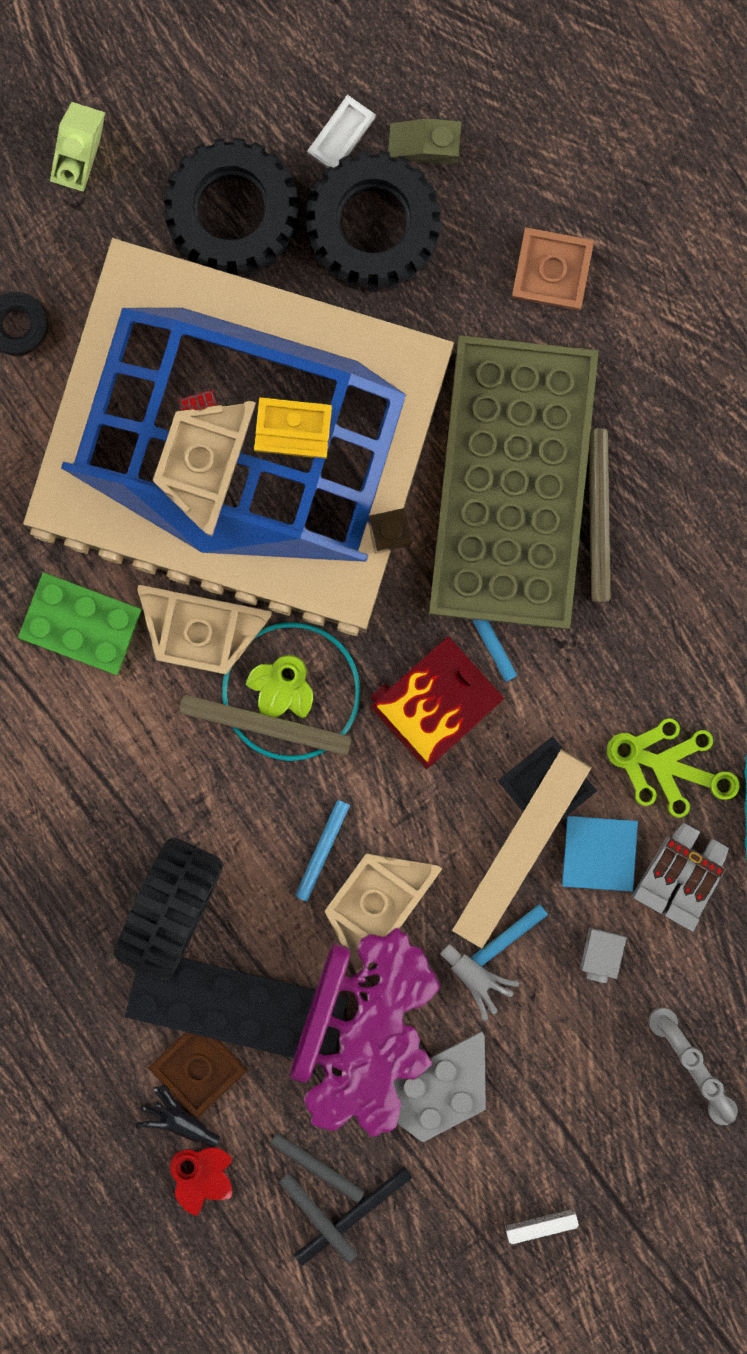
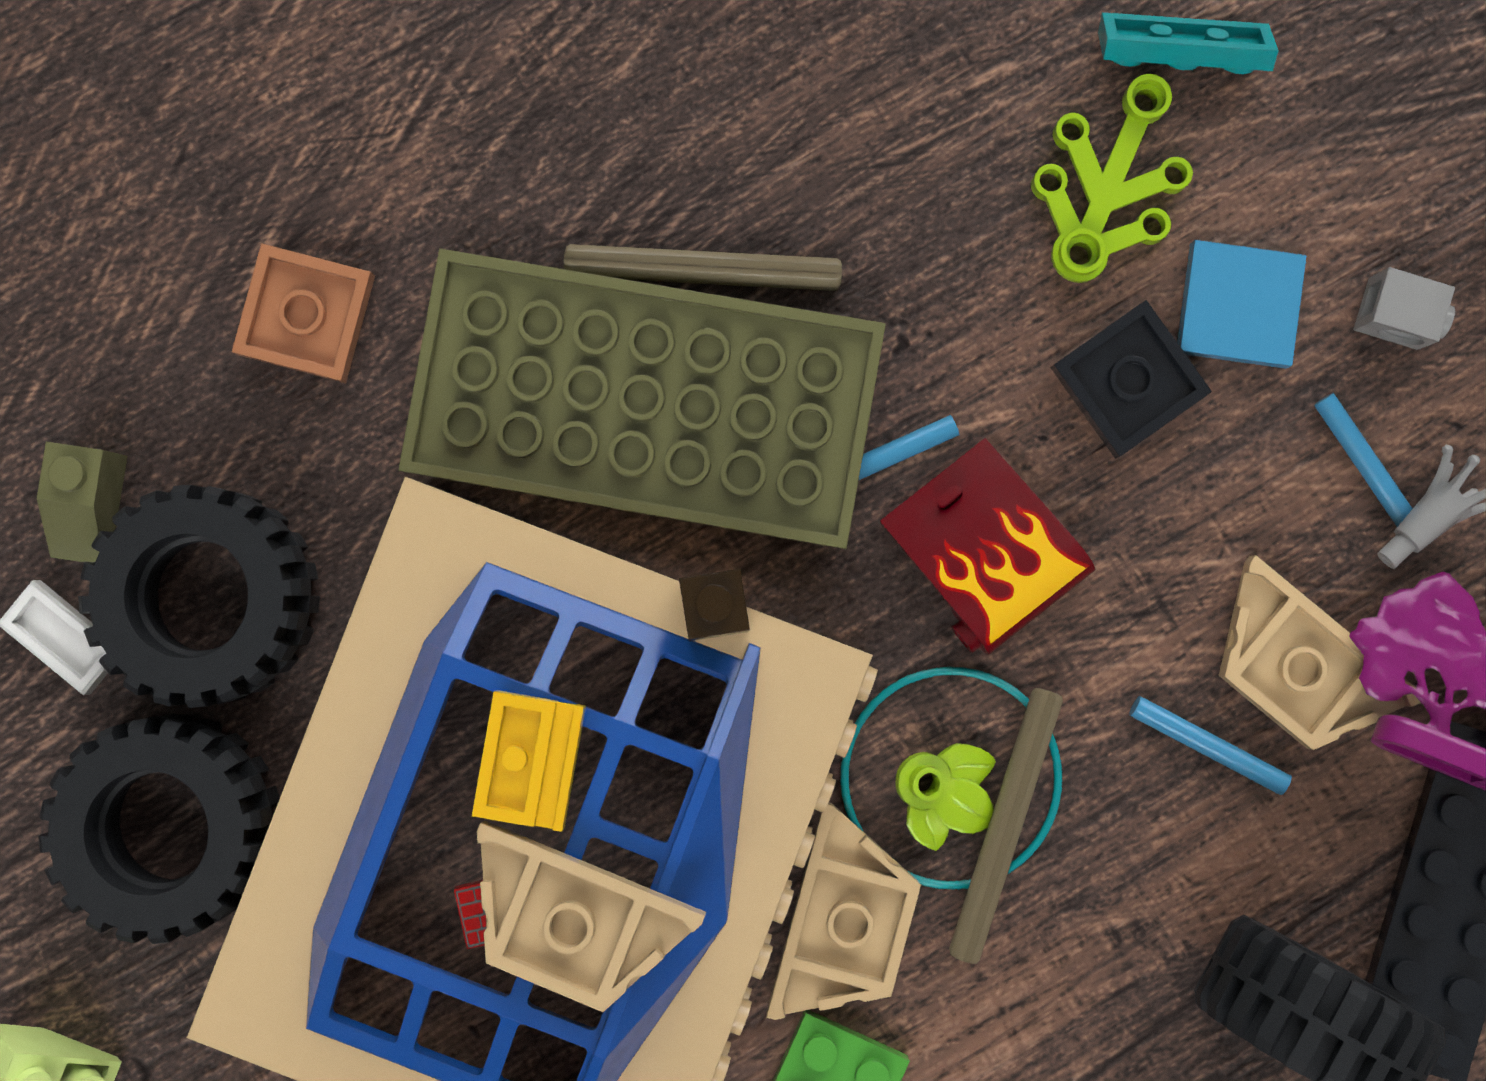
camera: 75 degrees left, 0 degrees up
tan tile [452,749,592,949] -> none
light grey hips [631,822,729,932] -> none

